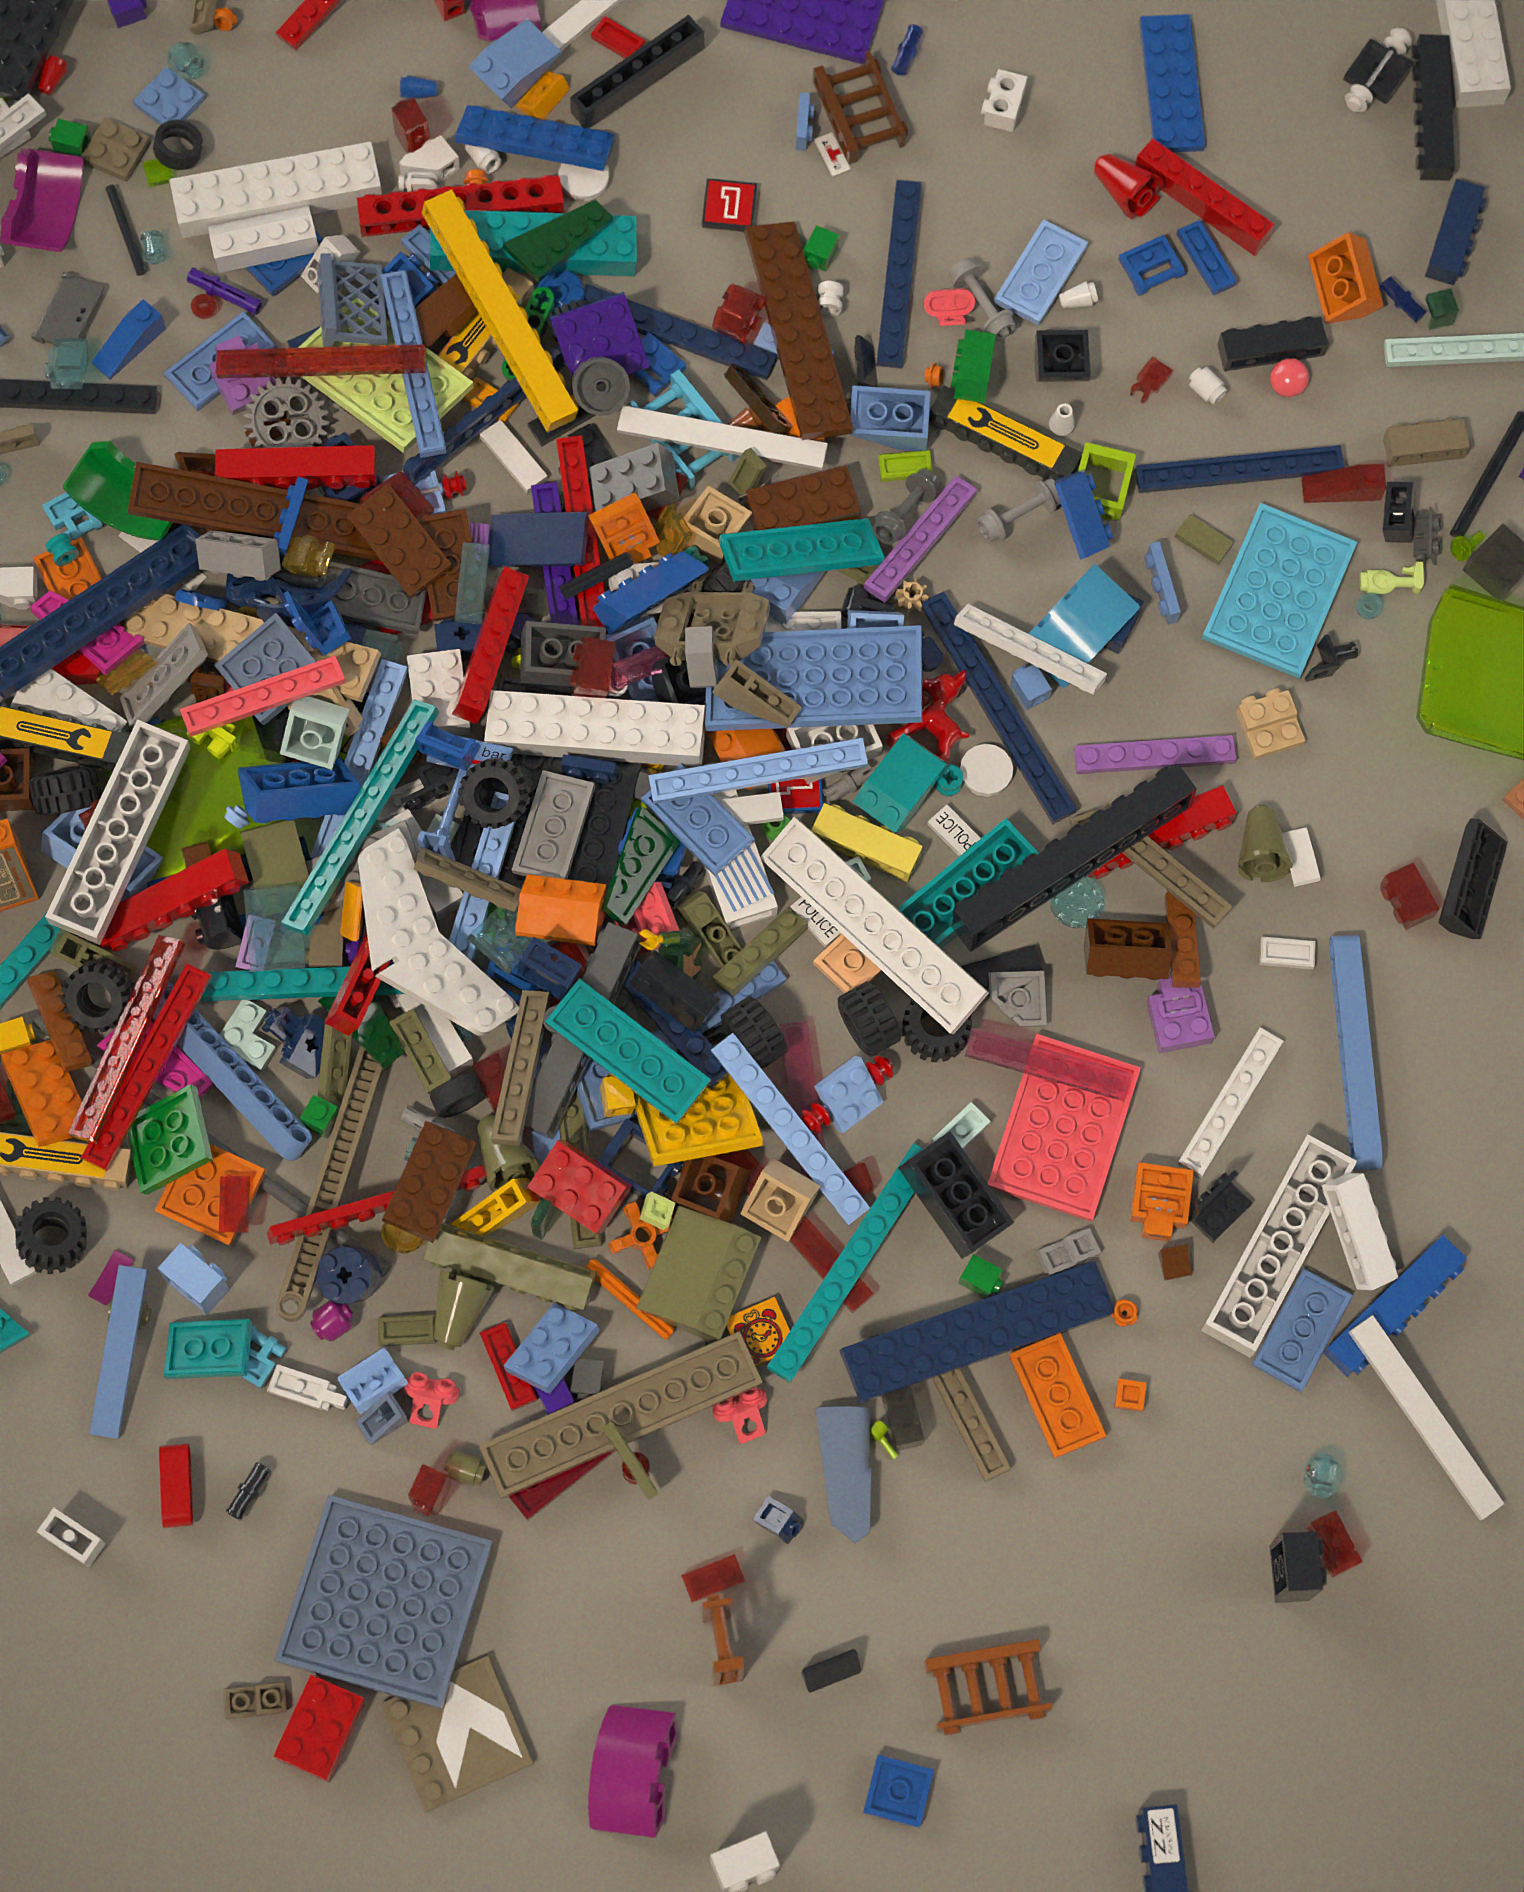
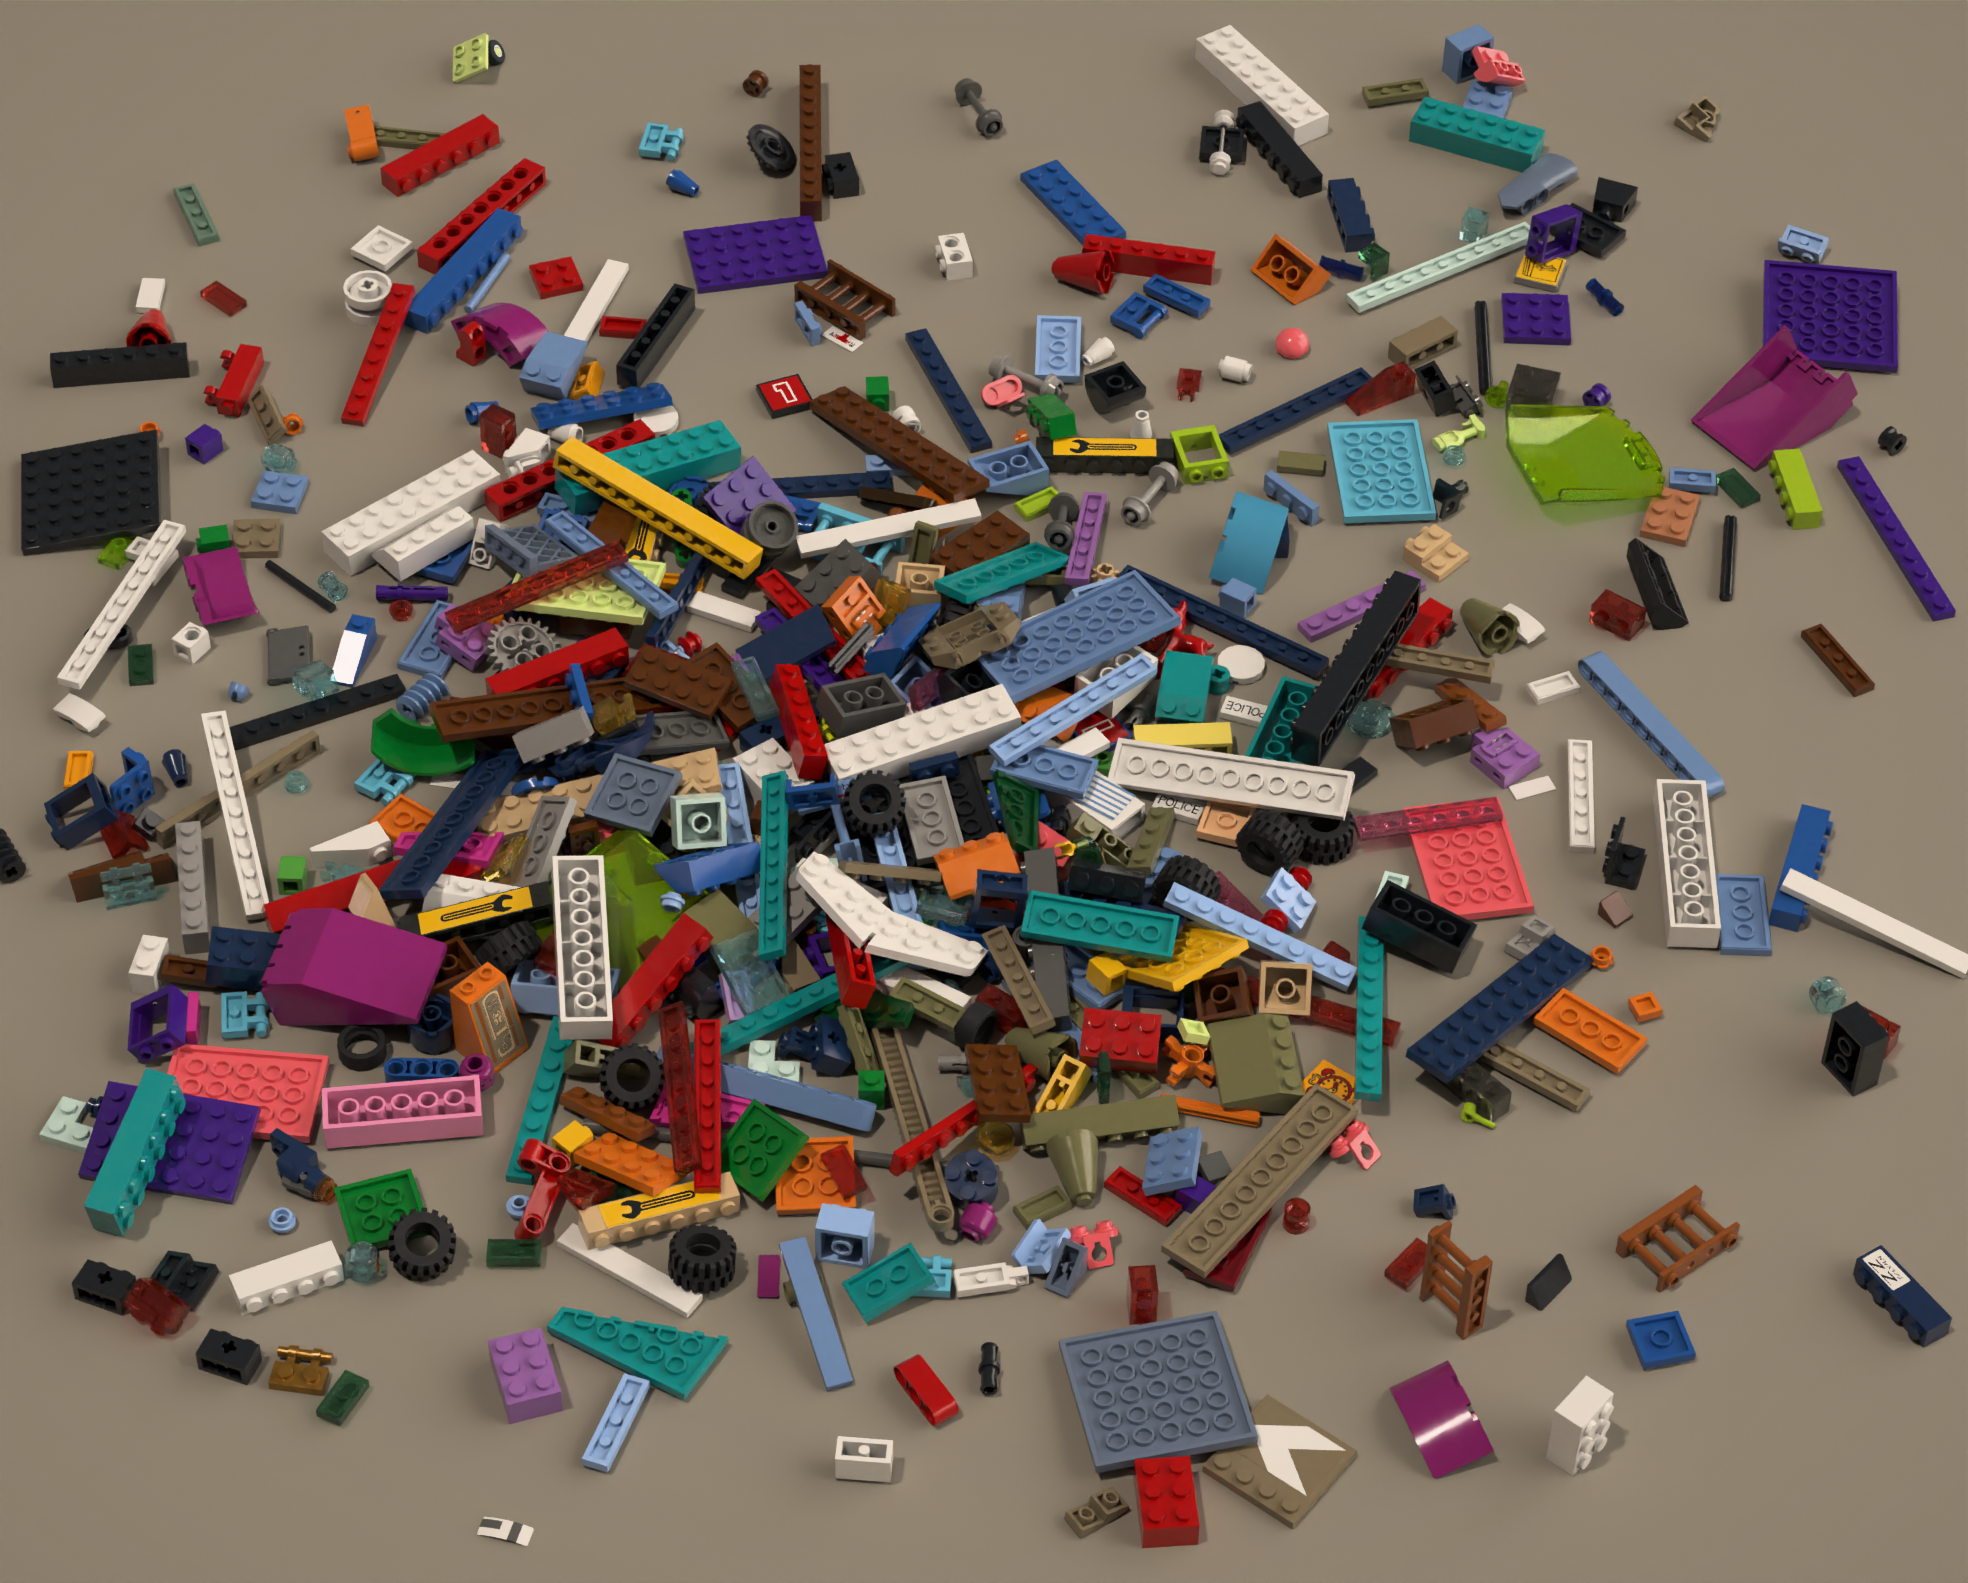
camera: 25 degrees left, 25 degrees down
red cone [37,55,68,96] -> none
teal wheel [45,533,79,566] -> none
clear neon green tile [142,159,173,188] -> none
black tyre [153,119,203,170] -> none
coral plate [180,656,345,737] -> none
neon yellow hips [187,723,238,759] -> none
blue bracket [284,590,351,656] -> none
light orange slope [340,881,364,941] -> none
olive brick [443,1450,487,1486] -> none
dark green wing [503,200,613,283] -> none
clear red brick [569,636,615,698] -> none
olive tile [602,1422,658,1501] -> none
light grey slope [685,626,718,688] -> none
clear red brick [712,283,767,345] -> none
dark tan slope [712,659,802,728] -> none
sand blue panel [816,1407,871,1544] -> none
black slope [854,335,878,387] -> none
clear blue pin [891,24,923,76] -> none
white plate [954,604,1107,695] -> none
green brick [958,1254,1004,1299] -> none
light grey plate [989,971,1047,1027] -> none
blue slope [1054,469,1113,560] -> none
orange piece [1130,1162,1194,1242] -> none
black brick [1217,316,1328,372] -> none
white brick [1322,1173,1399,1290] -> none
none -> medium blue piece [396,673,449,721]
none -> white sticker [1508,776,1556,800]

